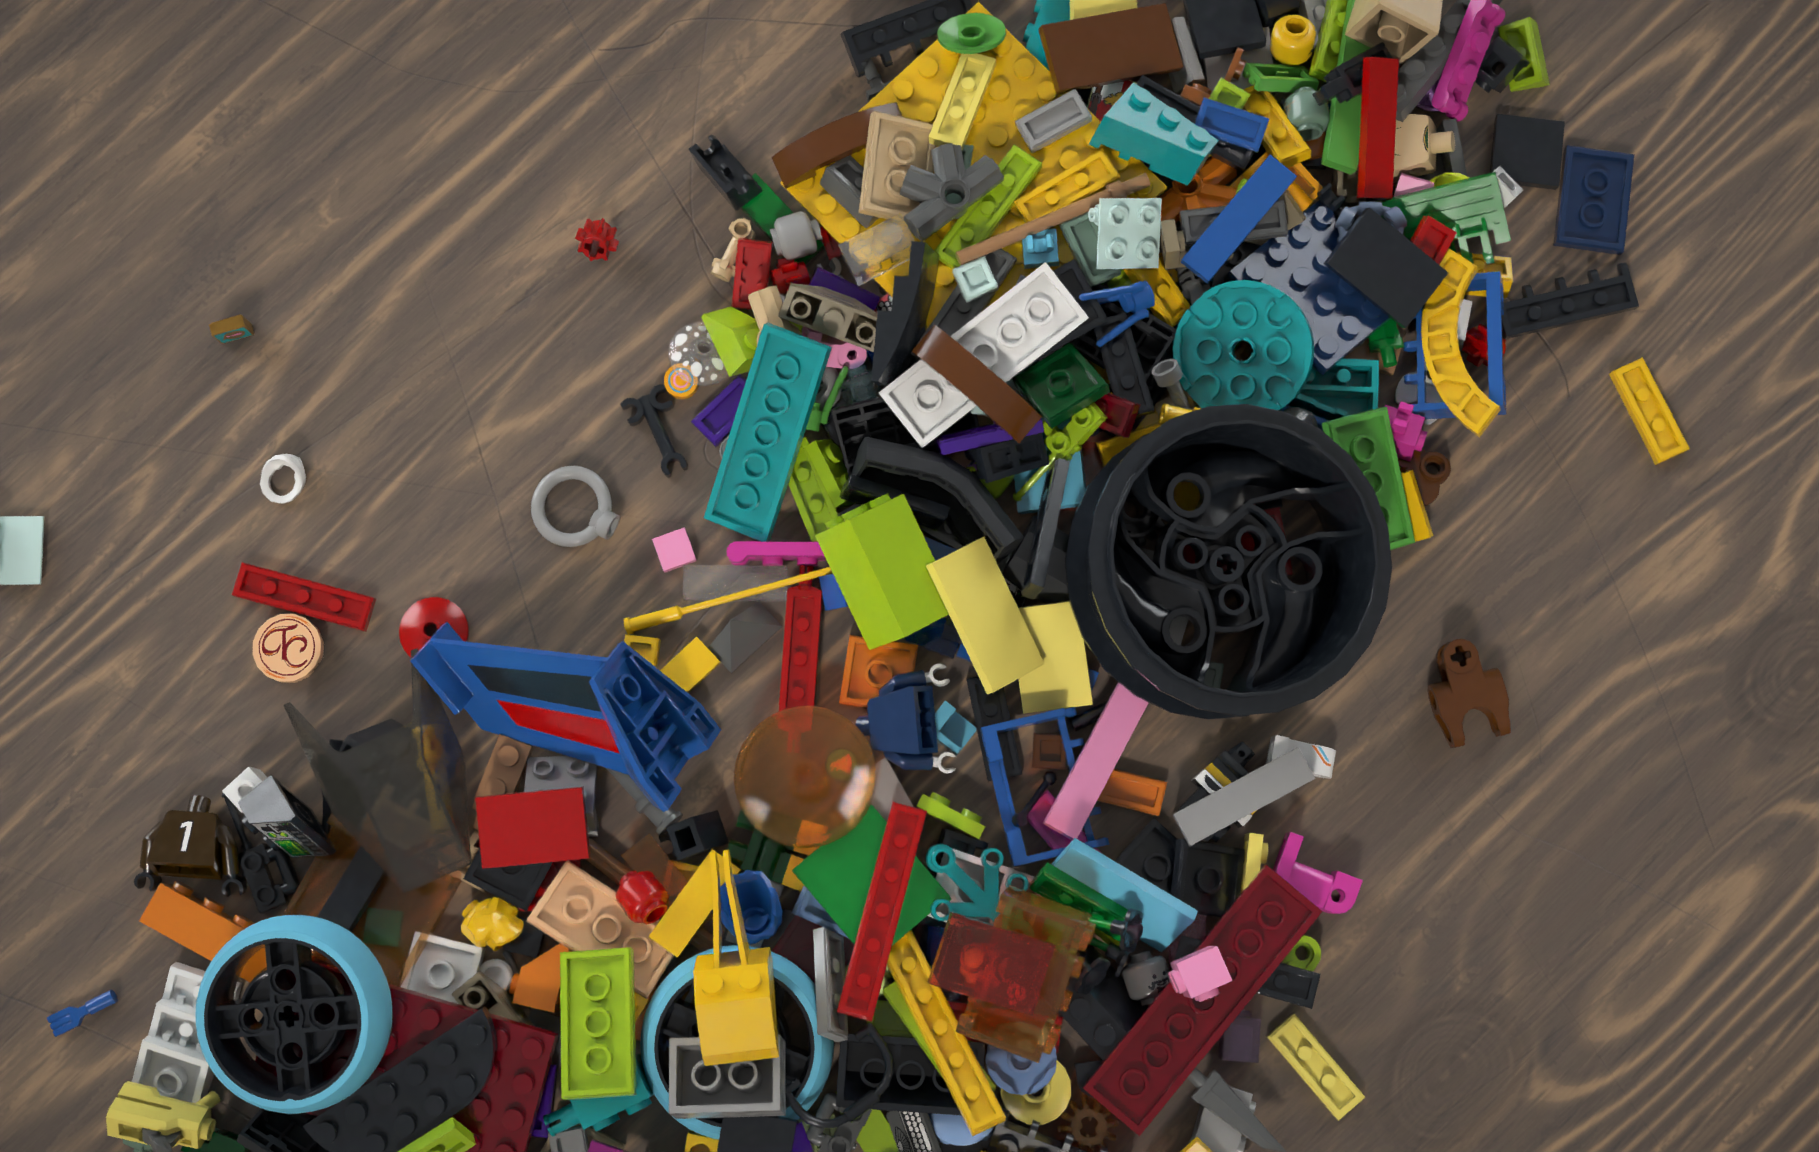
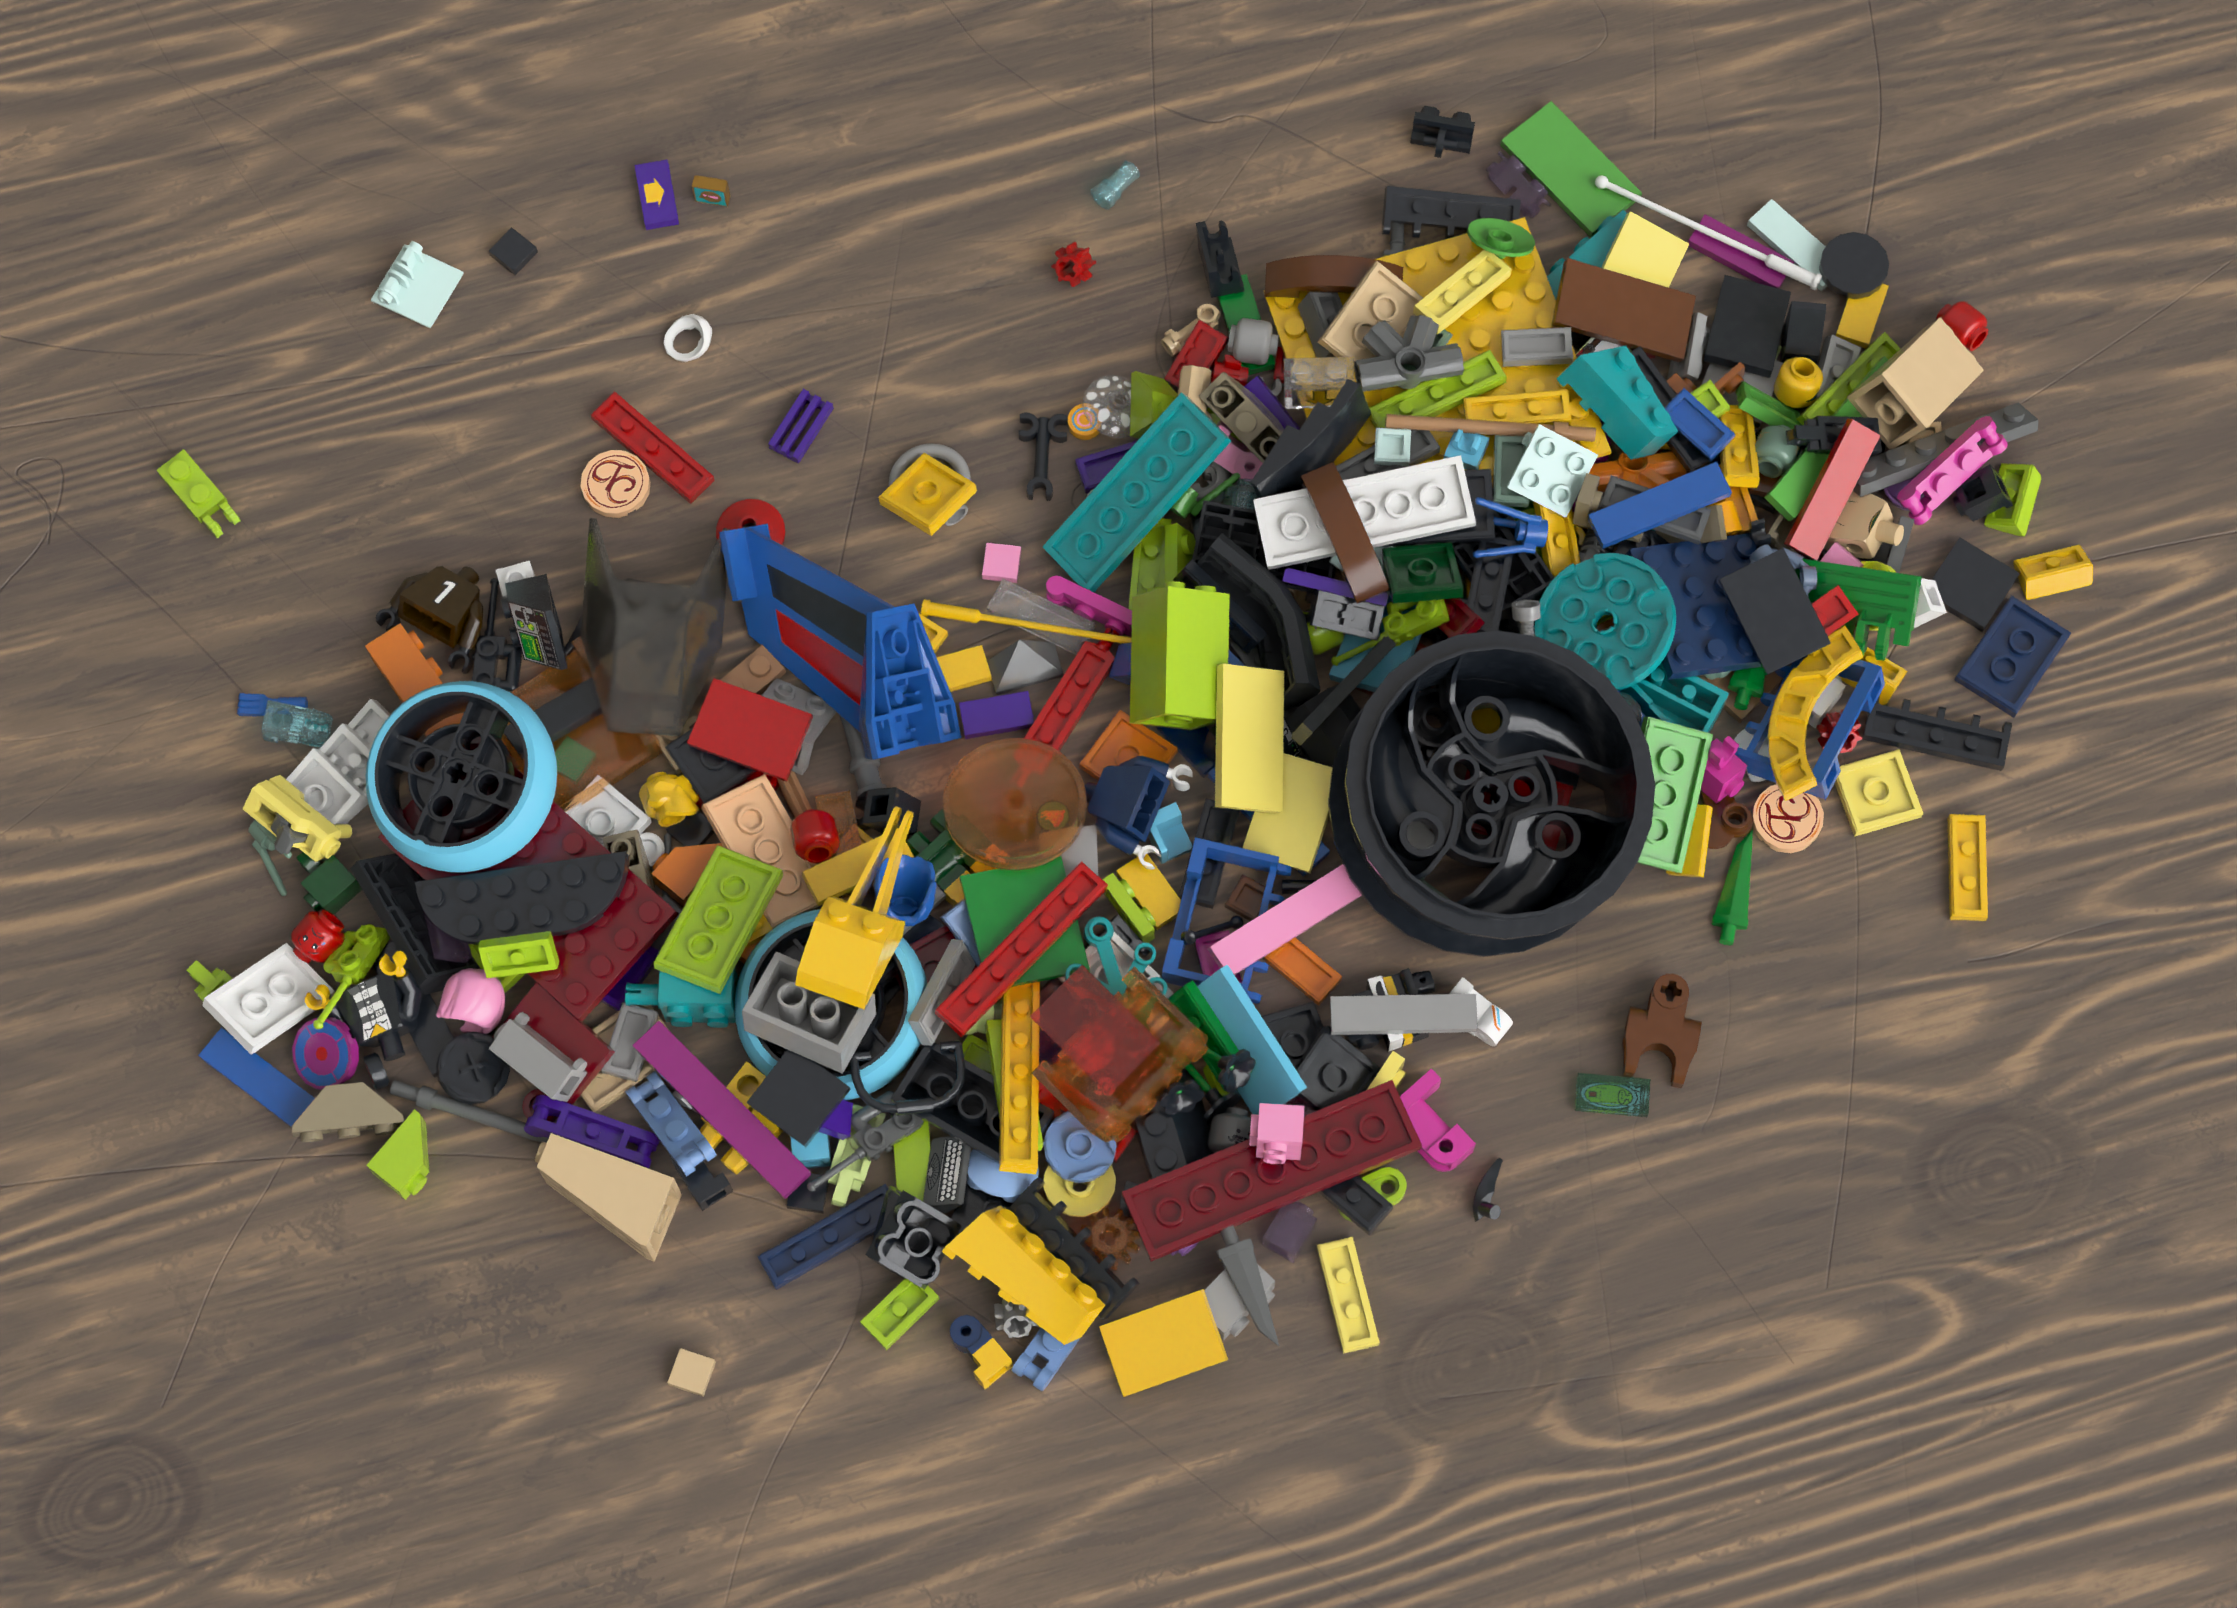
camera: 25 degrees right, 10 degrees down
none -> clear light blue leg [261,700,333,747]
none -> black tile [489,227,538,275]
none -> dark purple tile [634,159,679,230]
none -> dark purple tile [768,388,834,464]
none -> yellow tile [878,453,977,536]
none -> dark purple tile [959,691,1034,740]
none -> clear light blue pin [1091,160,1140,210]
none -> yellow tile [1116,854,1181,930]
none -> black bar [1472,1158,1503,1222]
none -> clear green tile [1575,1073,1651,1117]
none -> green bar [1711,829,1753,945]
none -> light nougat tile [1752,784,1824,853]
none -> light yellow tile [1835,749,1923,837]
none -> yellow slope [2013,545,2093,600]

